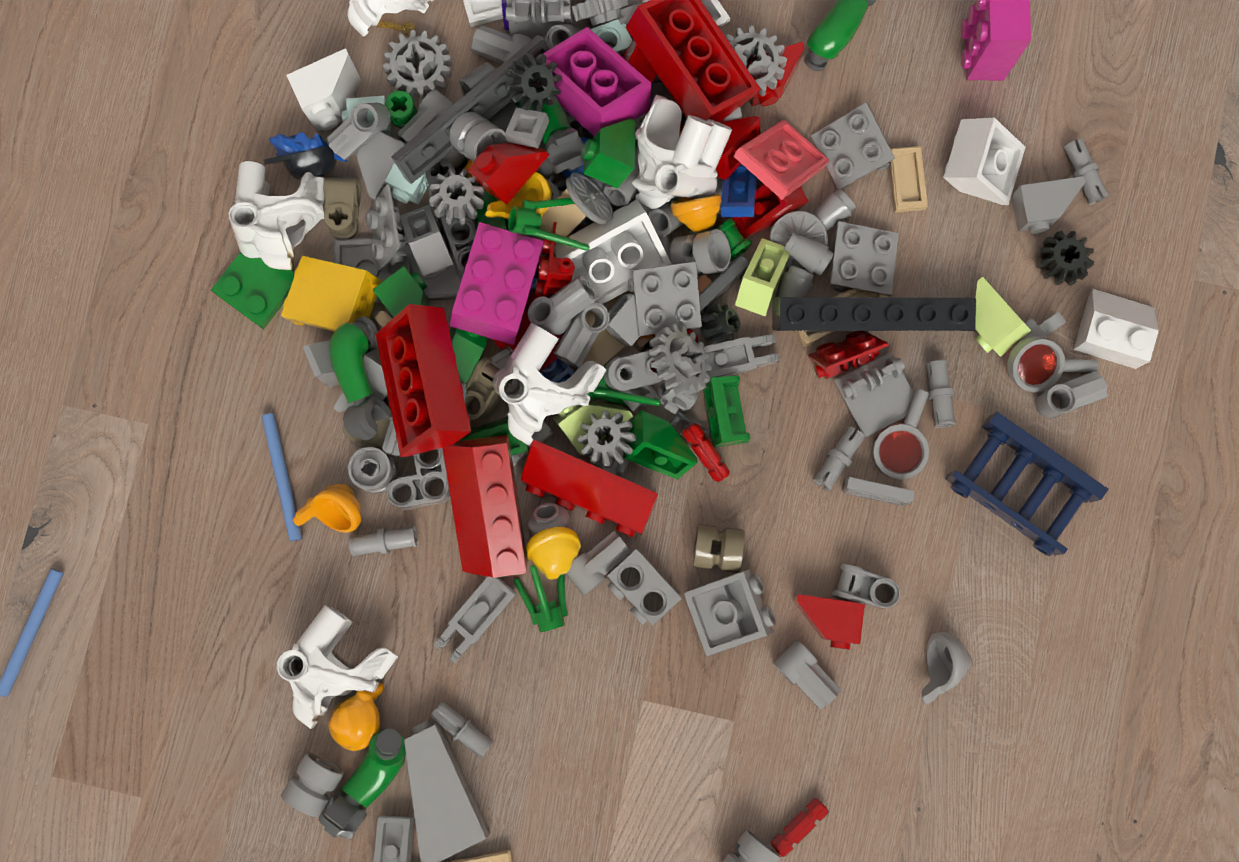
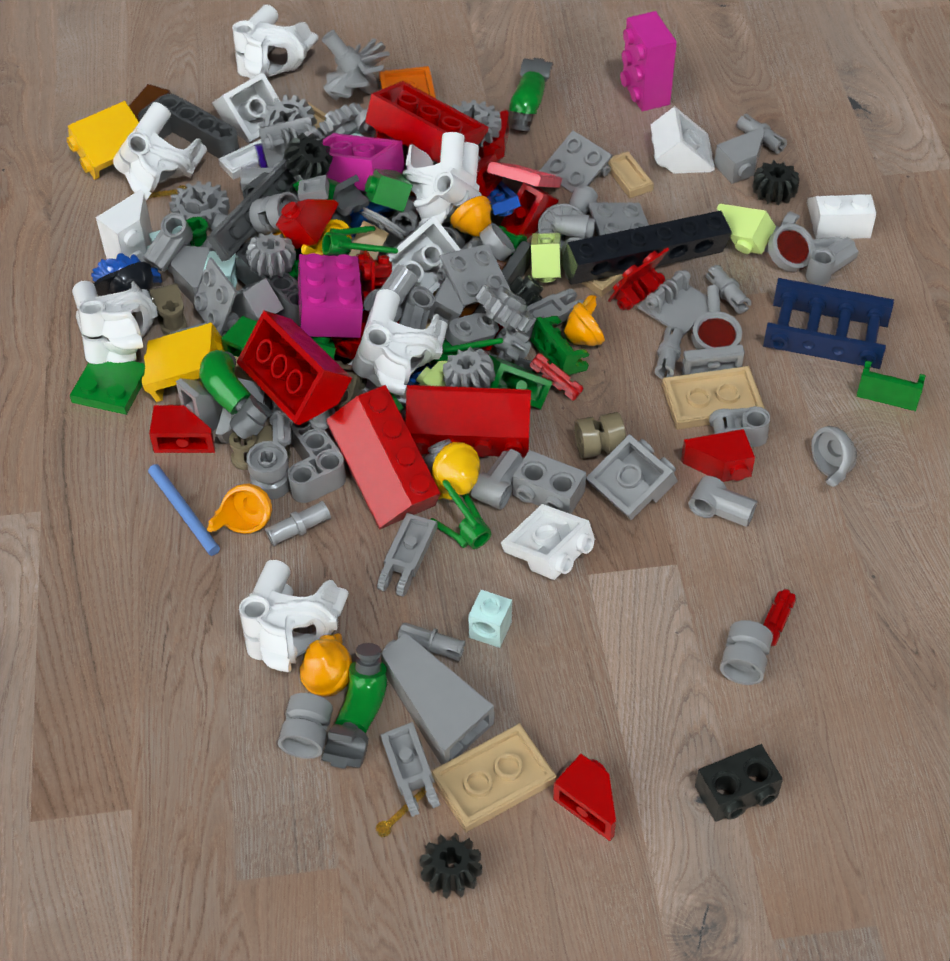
camera: 25 degrees left, 30 degrees down
none -> red slope [149,405,216,453]
none -> light aqua brick [468,590,512,648]
none -> white plate [501,504,595,580]
none -> light orange hat [564,295,605,346]
none -> tan tile [662,366,765,430]
none -> green hinge [856,361,926,411]

